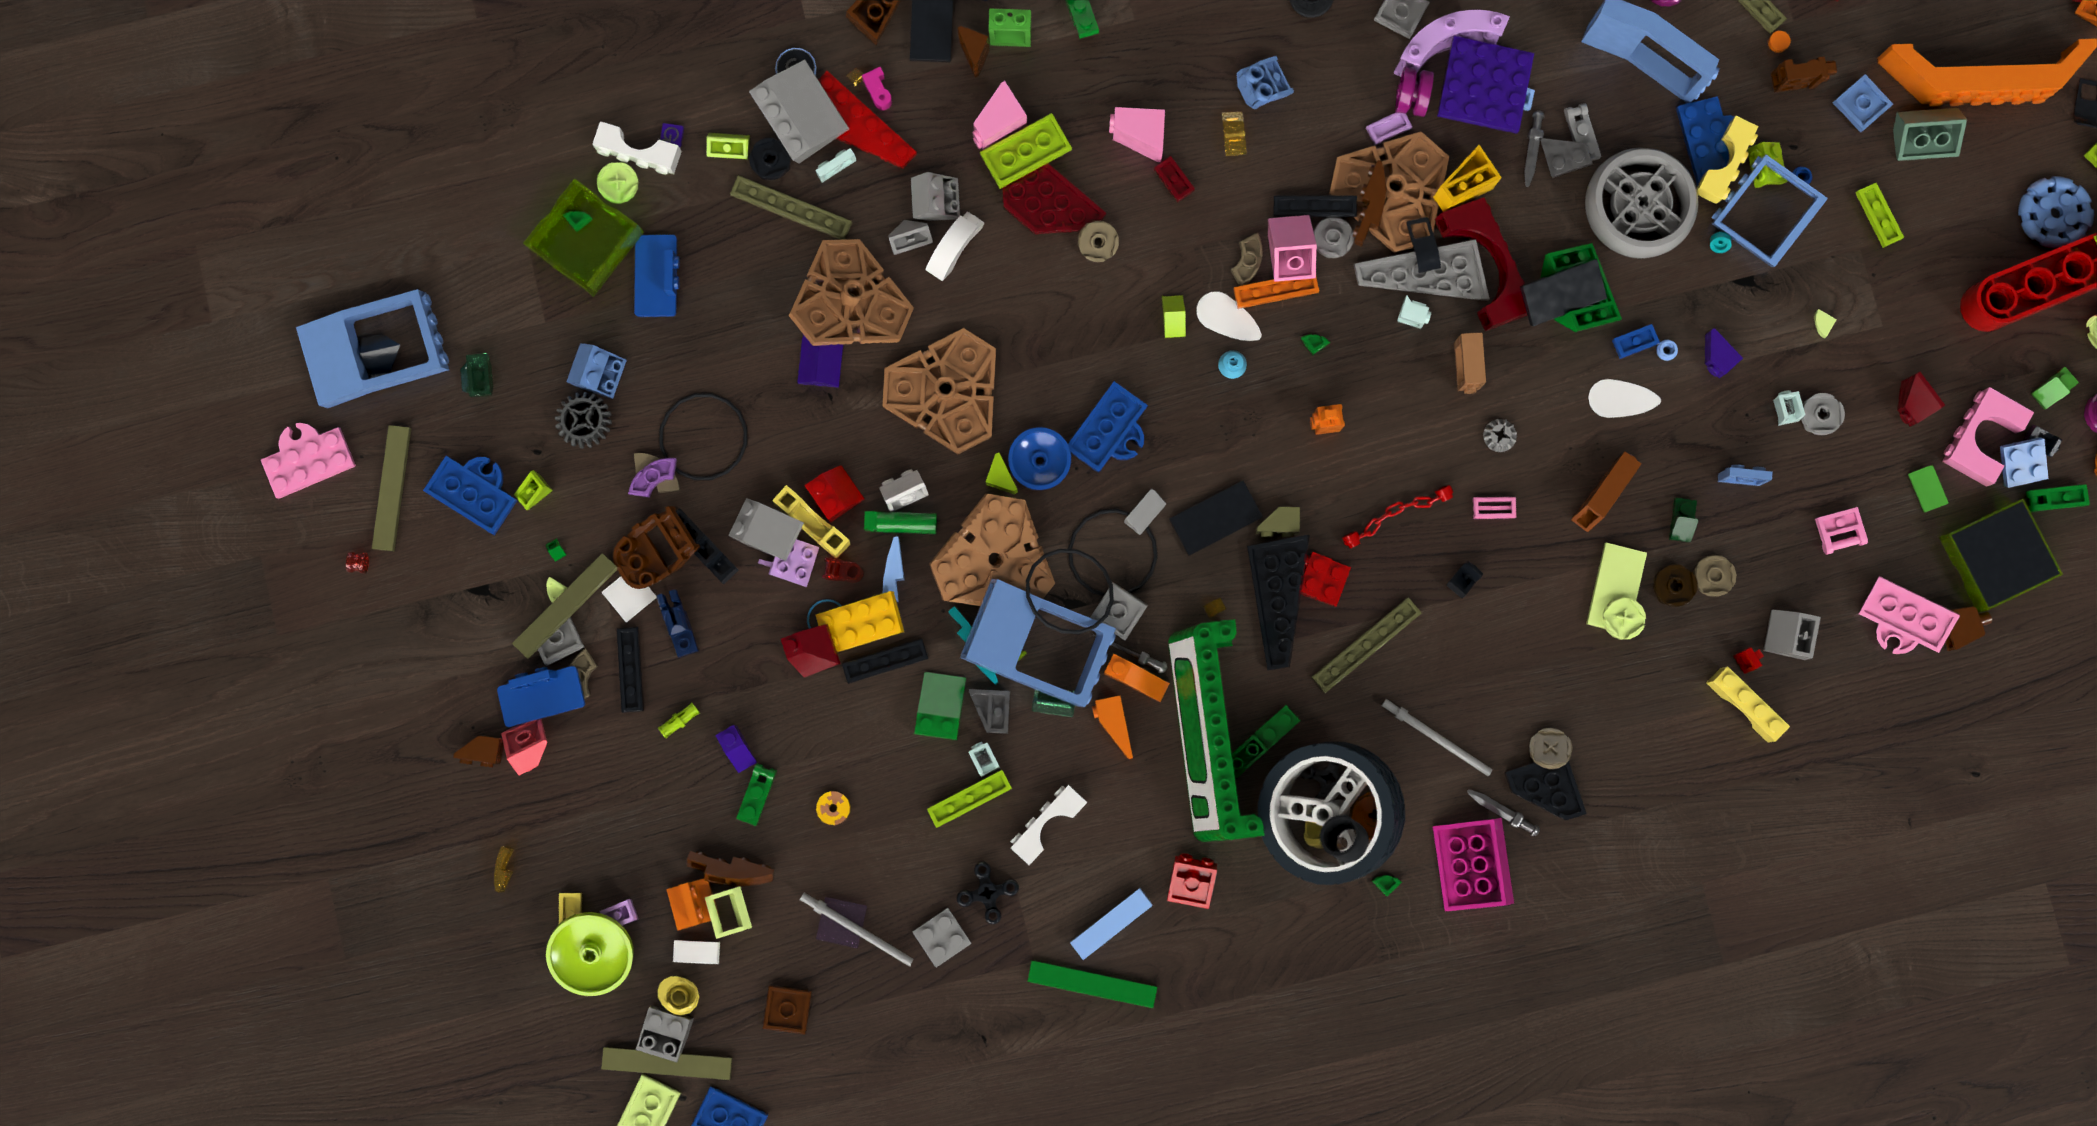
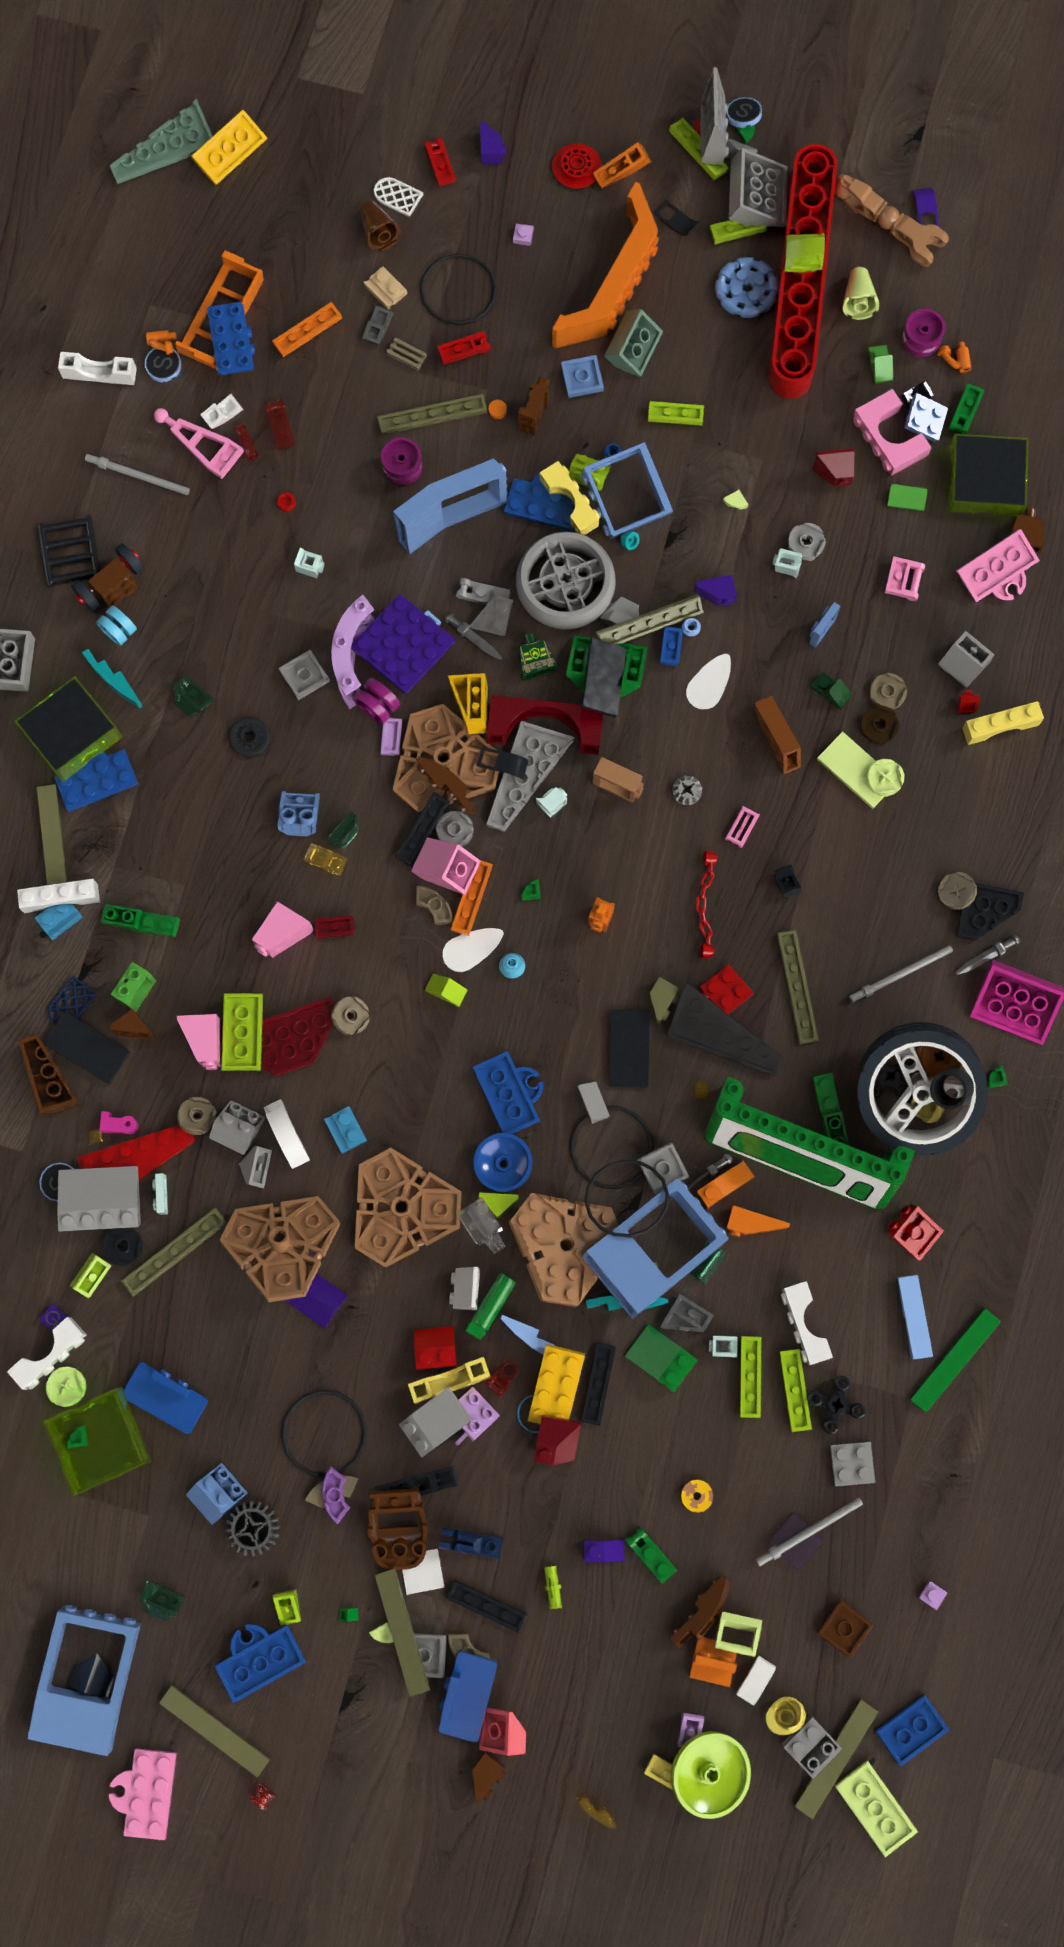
camera: 60 degrees left, 5 degrees down
none -> dark tan plate [177,1097,216,1135]
none -> dark azure plate [324,1106,367,1154]
none -> clear green slope [326,811,359,849]
none -> clear hinge [456,1197,505,1254]
none -> dark green torso [519,633,557,681]
none -> olive tile [596,594,703,645]
none -> light grey slope [600,596,639,626]
none -> lime plate [779,1349,812,1432]
none -> lavender plate [918,1581,947,1610]

